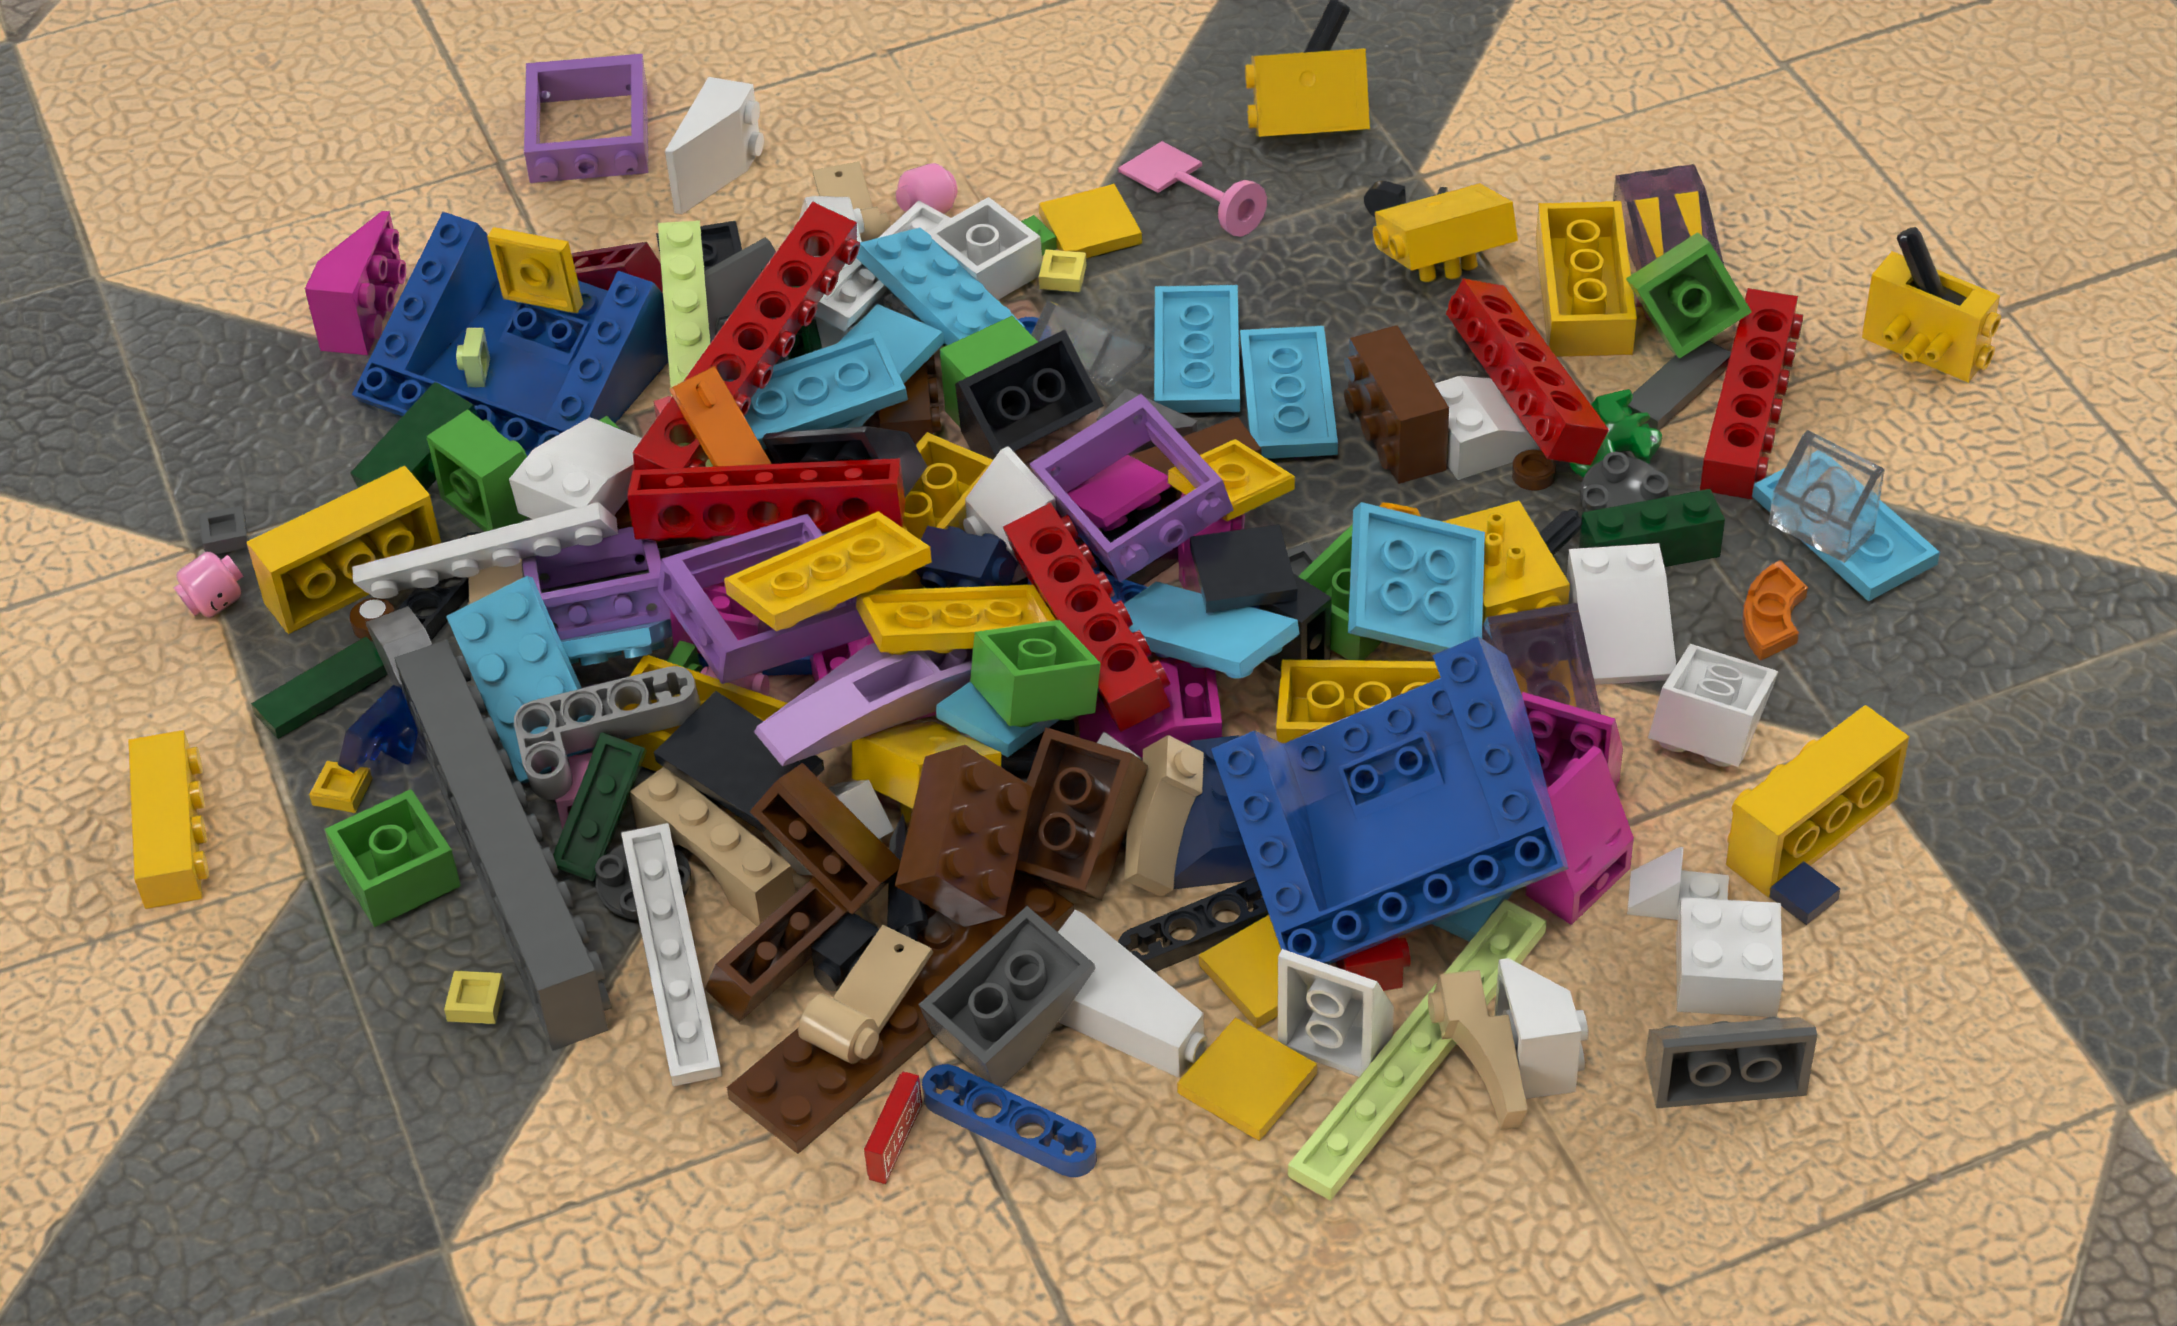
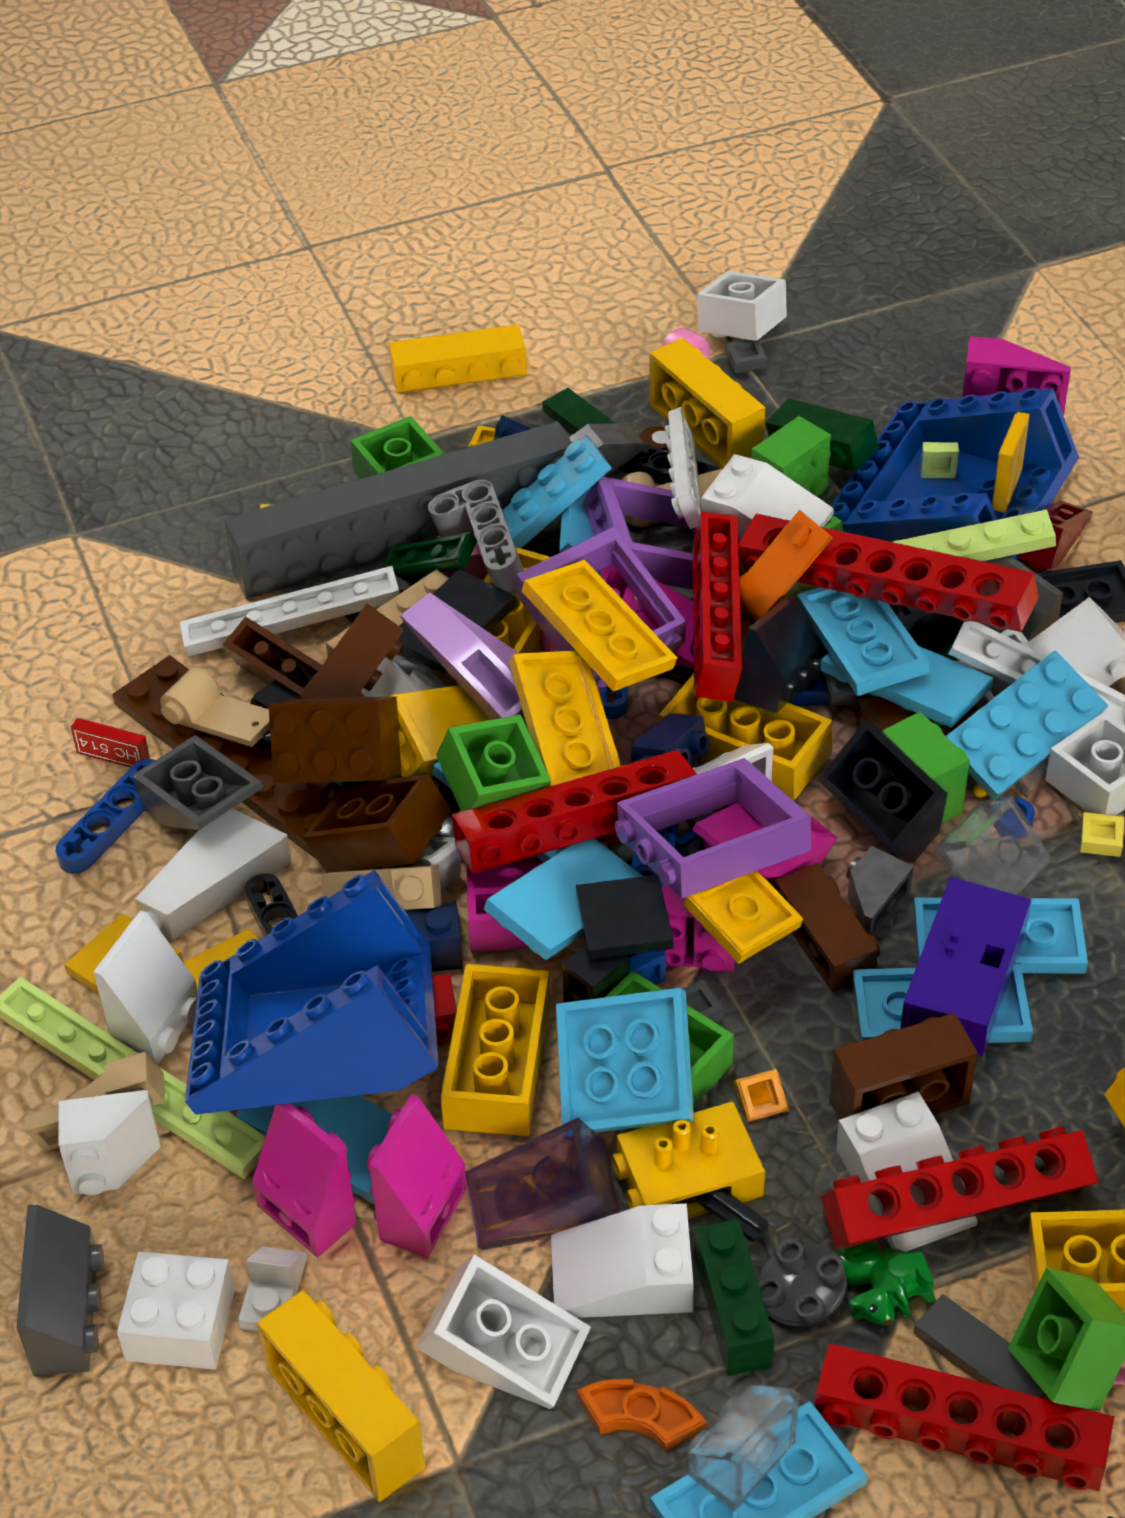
camera: 90 degrees right, 0 degrees up
dark blue tile [1770,861,1841,925] -> none
none -> white brick [697,271,787,341]
none -> dark purple brick [900,877,1032,1057]

